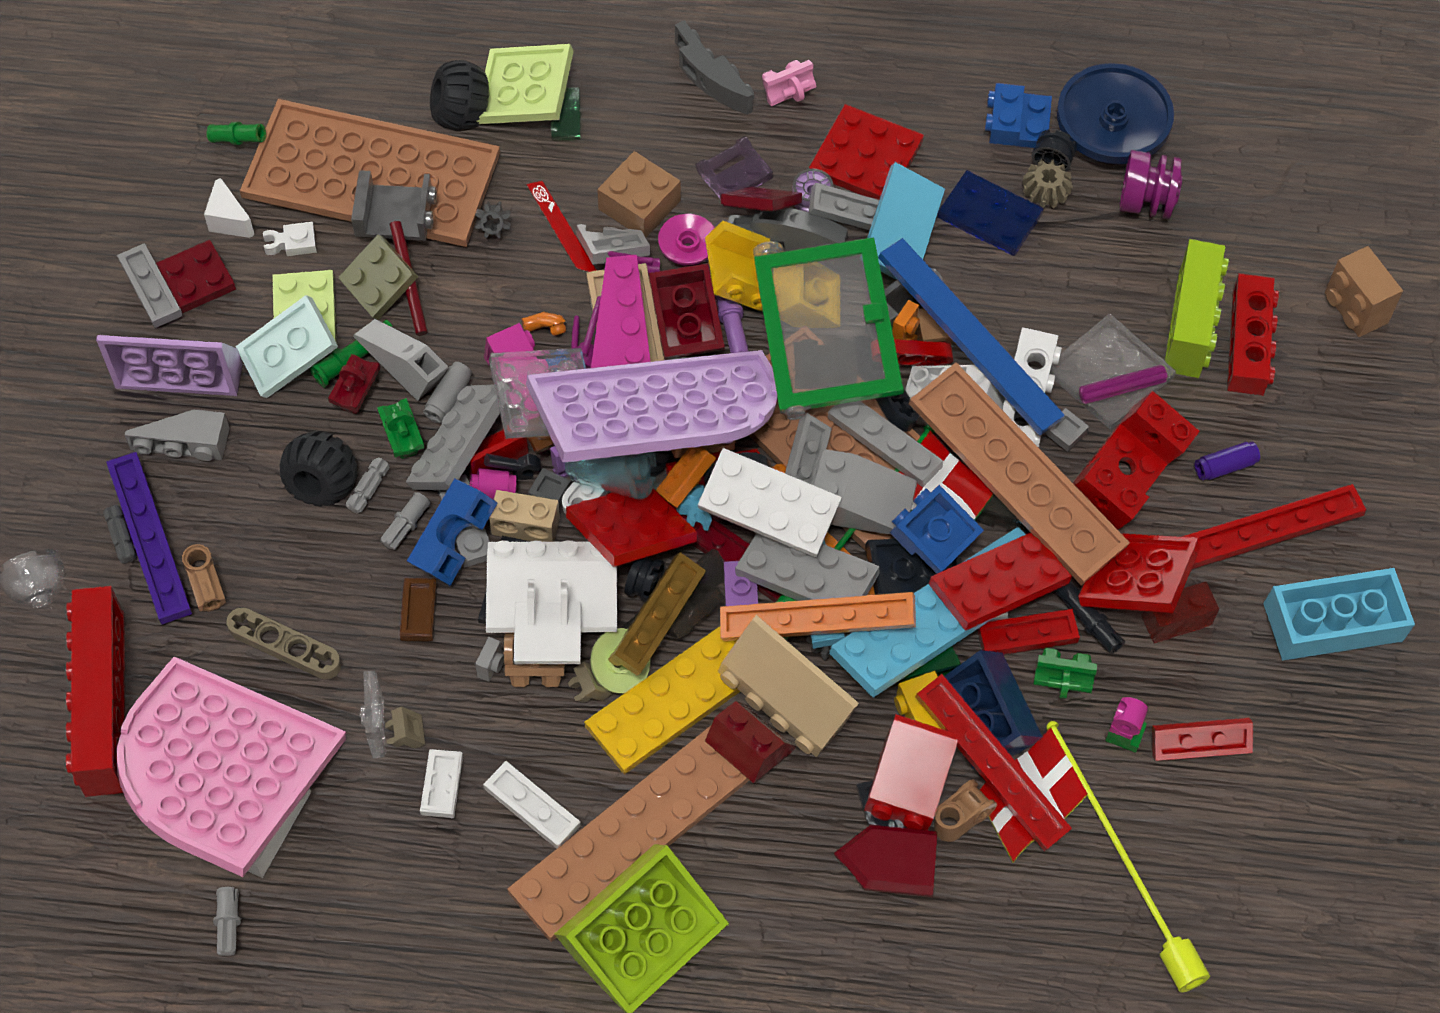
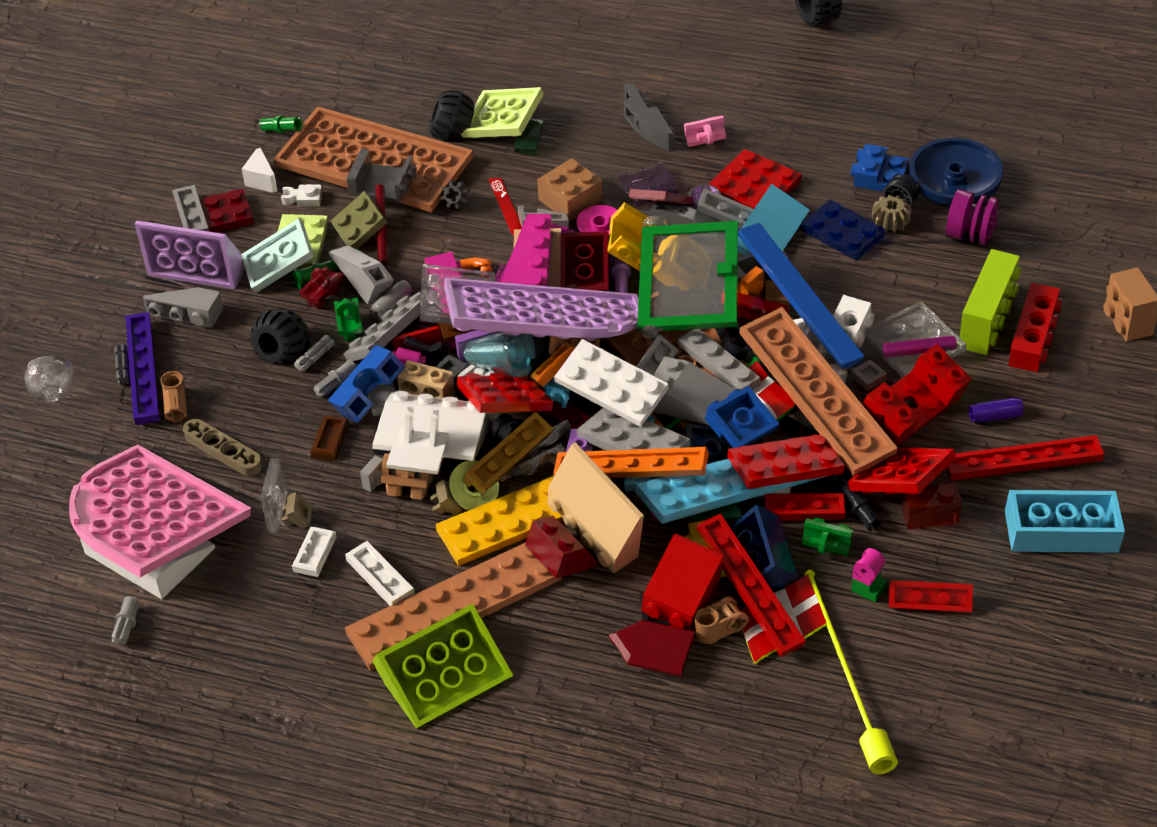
camera: 15 degrees right, 15 degrees down
red brick [66,586,125,797] -> none

